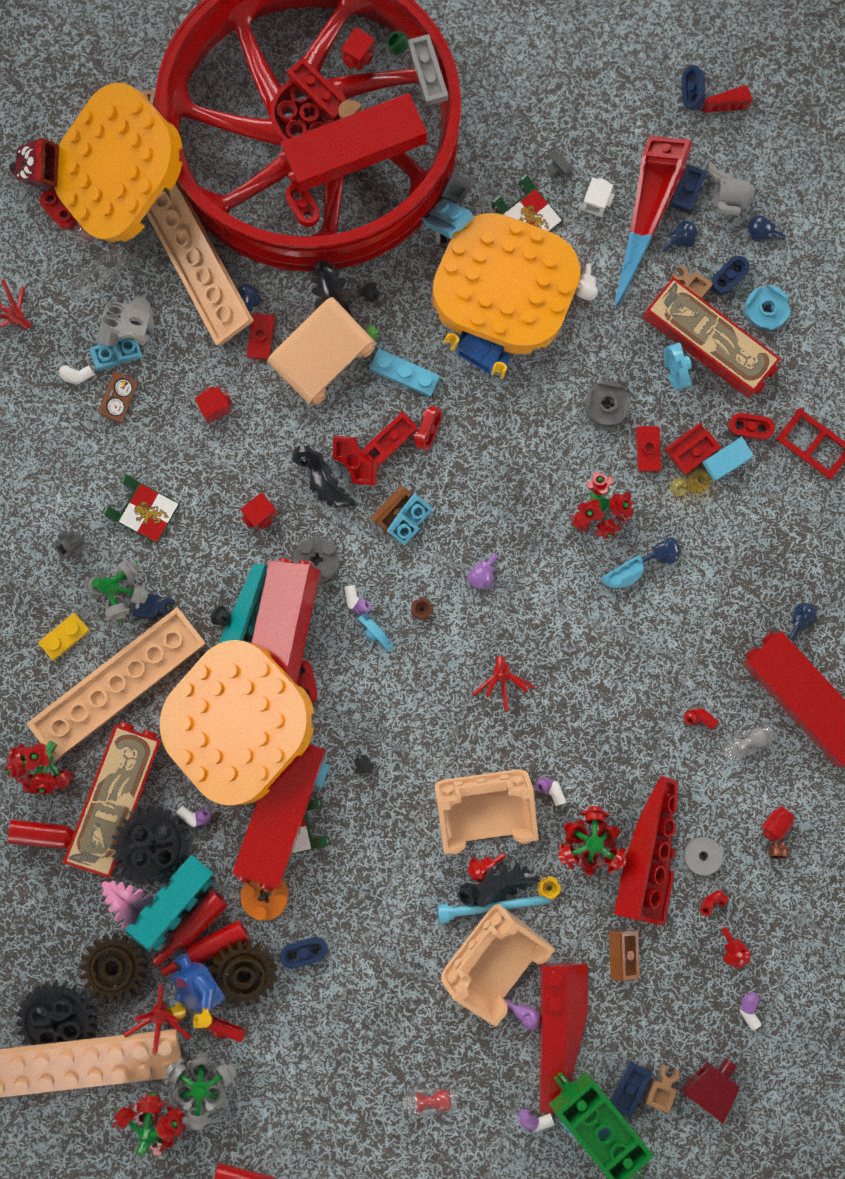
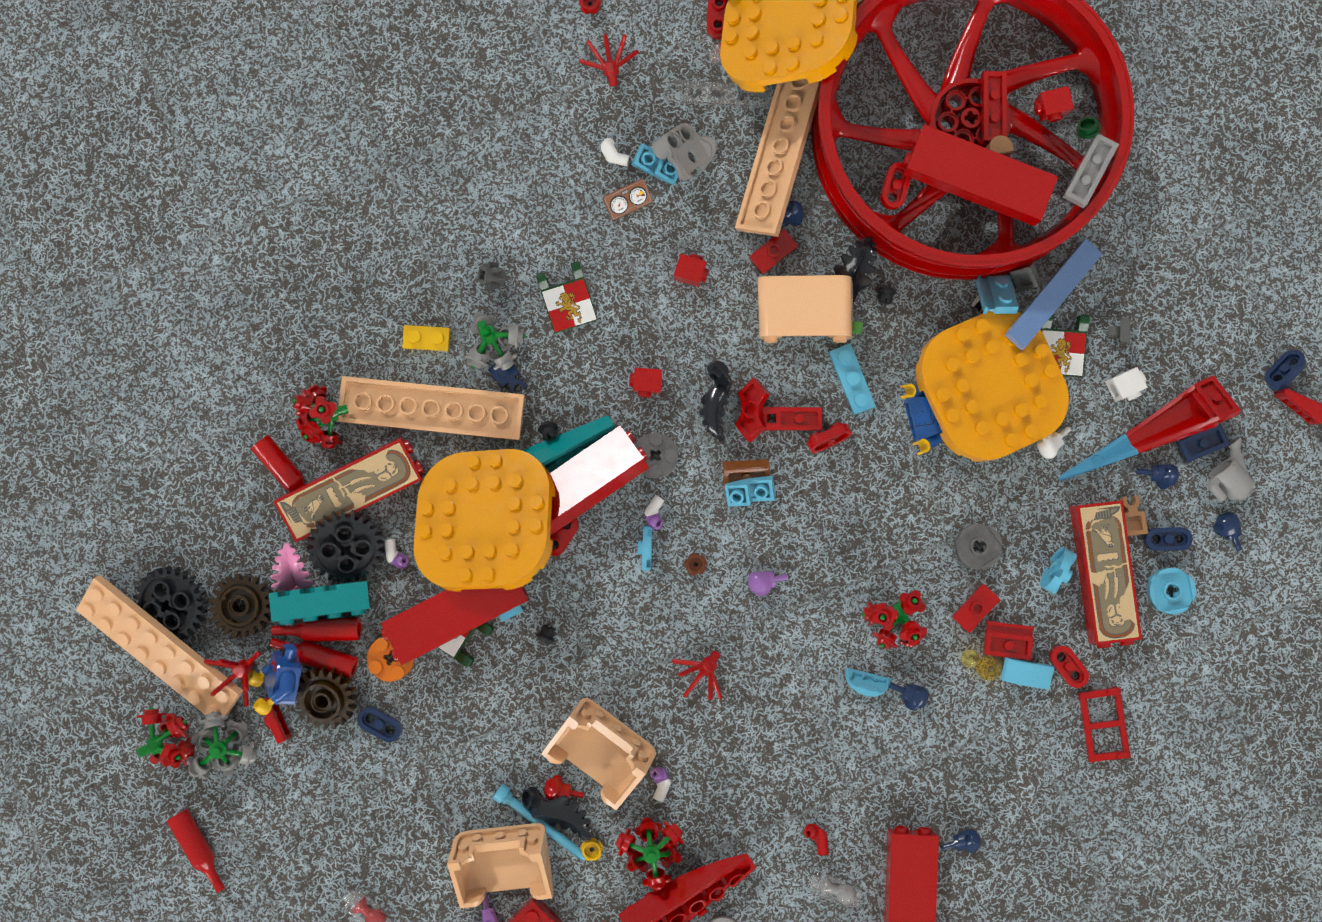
camera: 50 degrees right, 5 degrees up
none -> medium blue tile [1004,239,1103,350]

